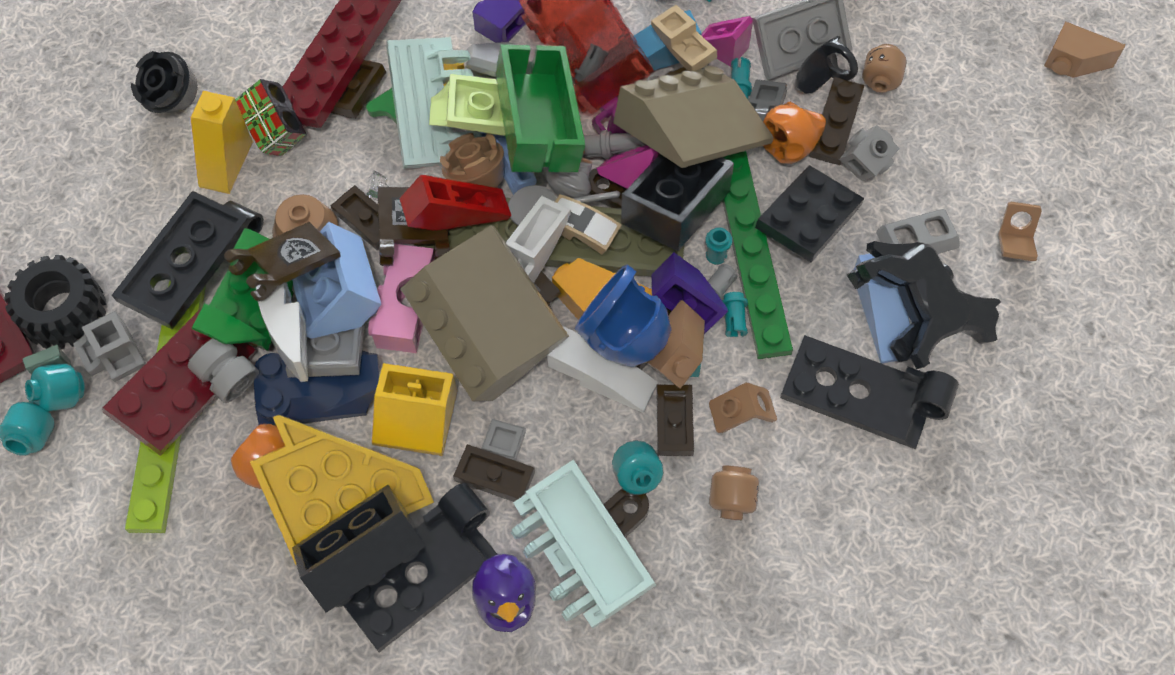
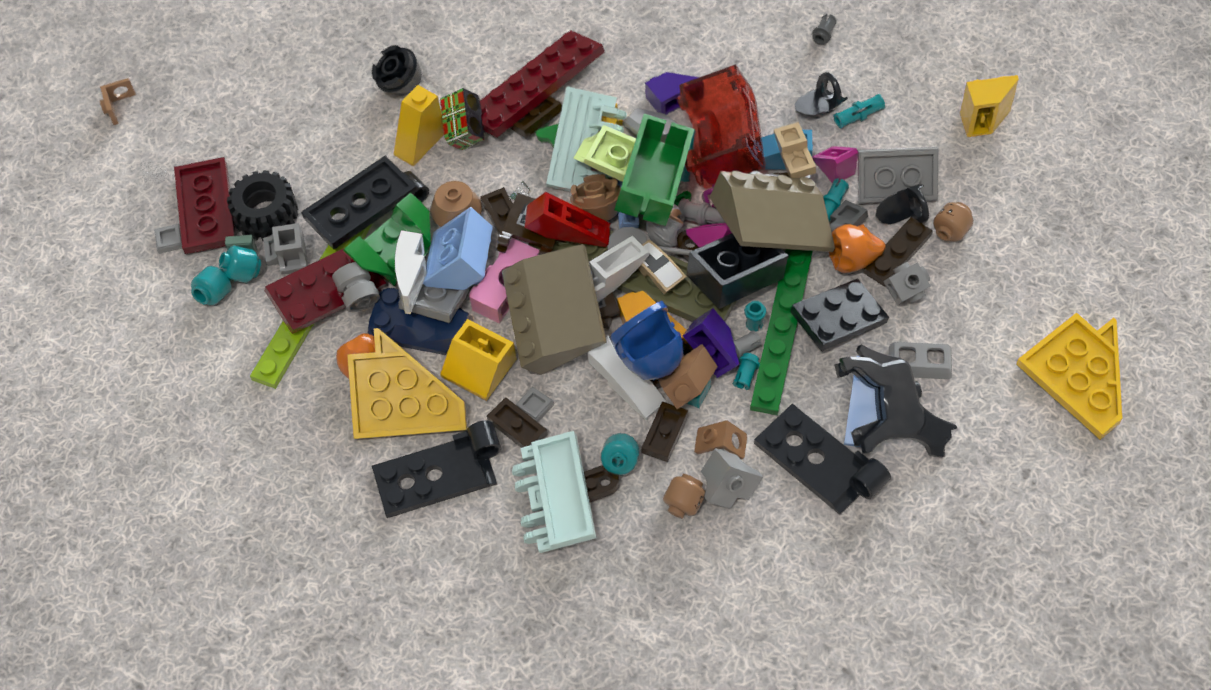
camera: 25 degrees right, 5 degrees down
dark brown flag [224,222,341,301] -> none
black brick [292,485,425,613] -> none
dark purple piece [472,554,536,632] -> none
dark grey pin [574,43,609,87] -> none
medium nougat bracket [999,202,1042,261] -> none
medium nougat slope [1044,21,1125,78] -> none
none -> light grey brick [701,448,763,509]
none -> yellow wing [1016,313,1122,440]

